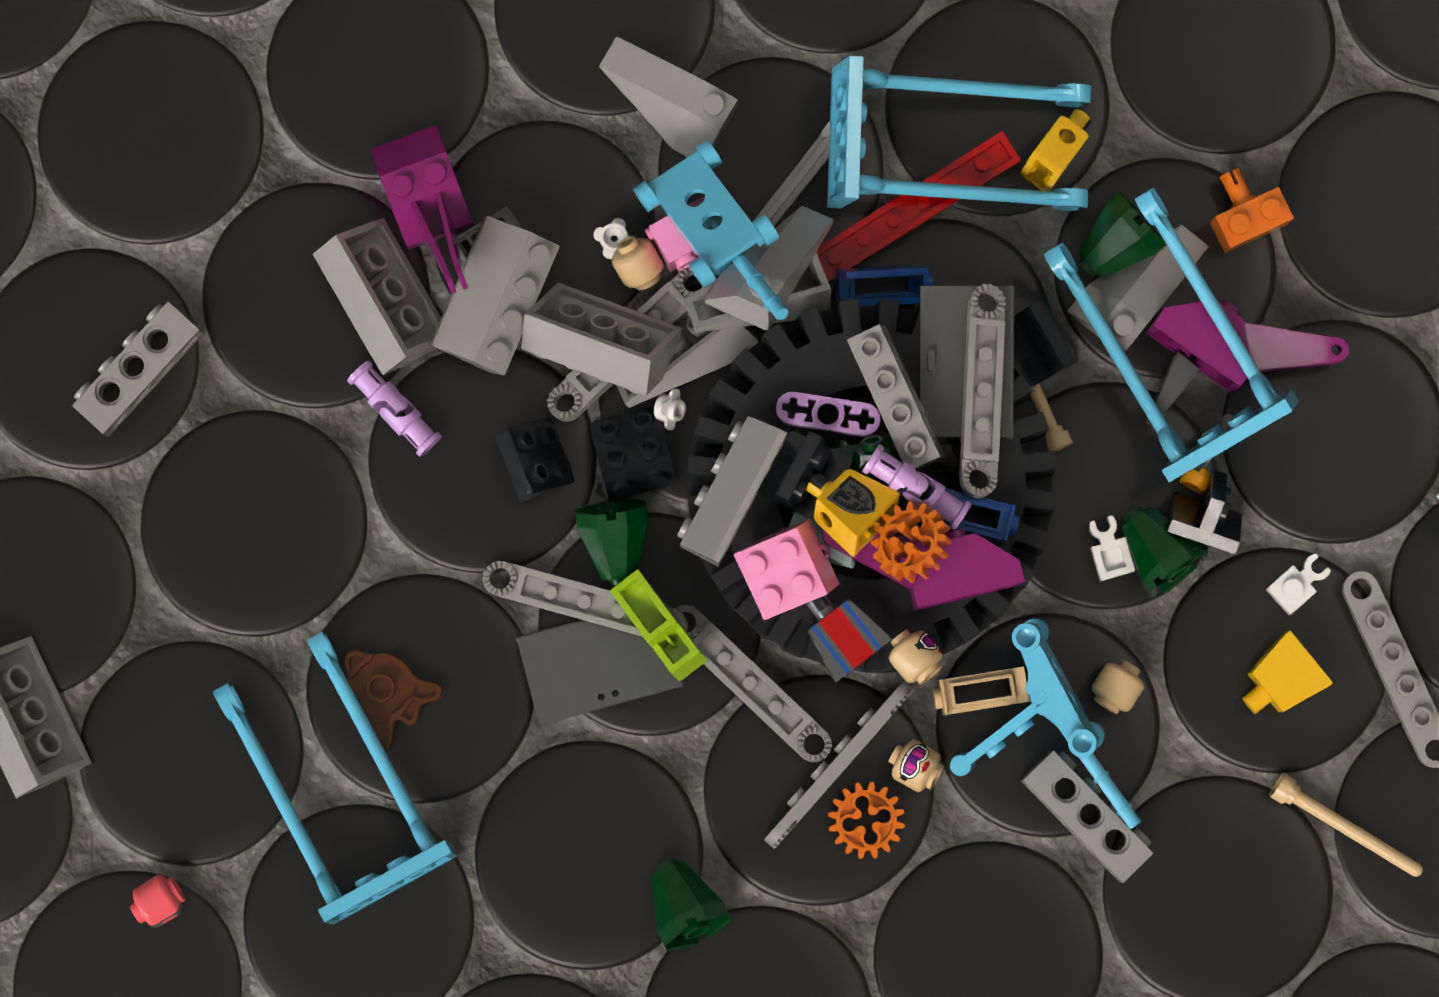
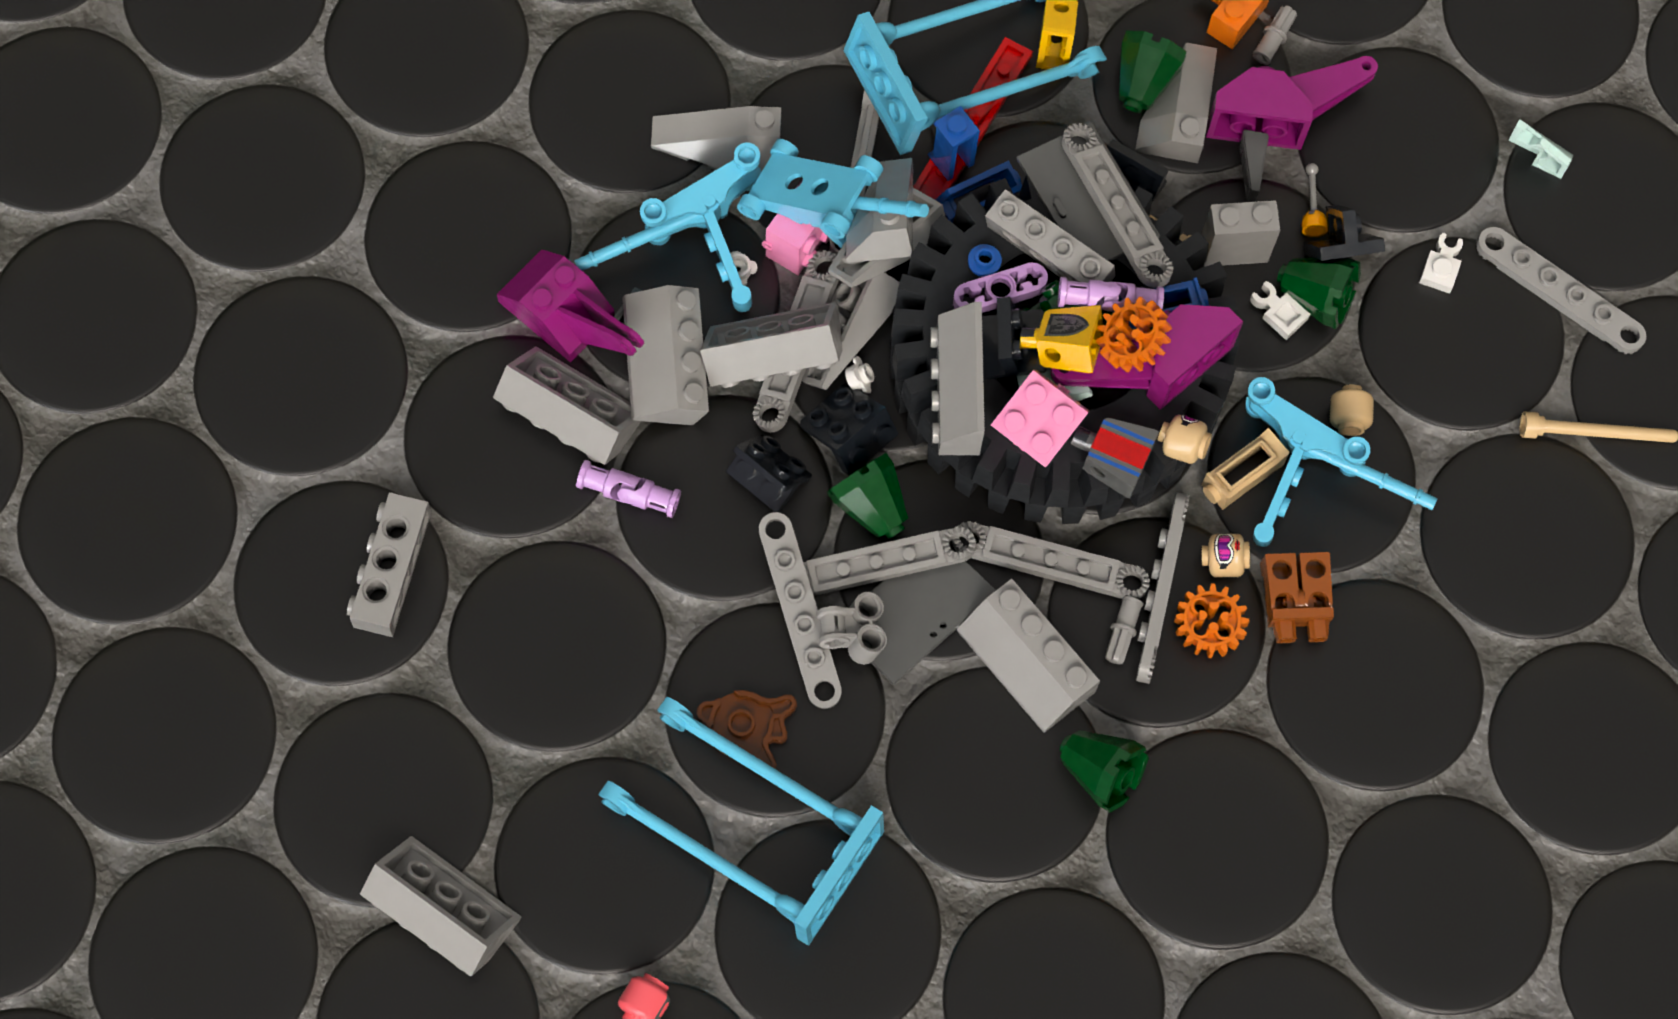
camera: 30 degrees left, 15 degrees down
lime slope [610,569,708,682] -> none
tan head [611,236,664,290] -> none
light grey brick [1020,750,1153,883] -> none
medium azure piece [1044,188,1299,482] -> none
yellow torso [1242,630,1333,714] -> none
none -> medium azure piece [574,142,762,312]
none -> light grey plate [759,512,842,709]
none -> light grey piece [817,592,887,665]
none -> blue window [927,106,980,181]
none -> light grey slope [957,578,1100,733]
none -> blue plate [968,244,1002,277]
none -> light grey axle [1105,596,1144,664]
none -> light grey brick [1201,200,1281,267]
none -> light grey axle [1252,5,1297,65]
none -> dark orange hips [1260,552,1334,643]

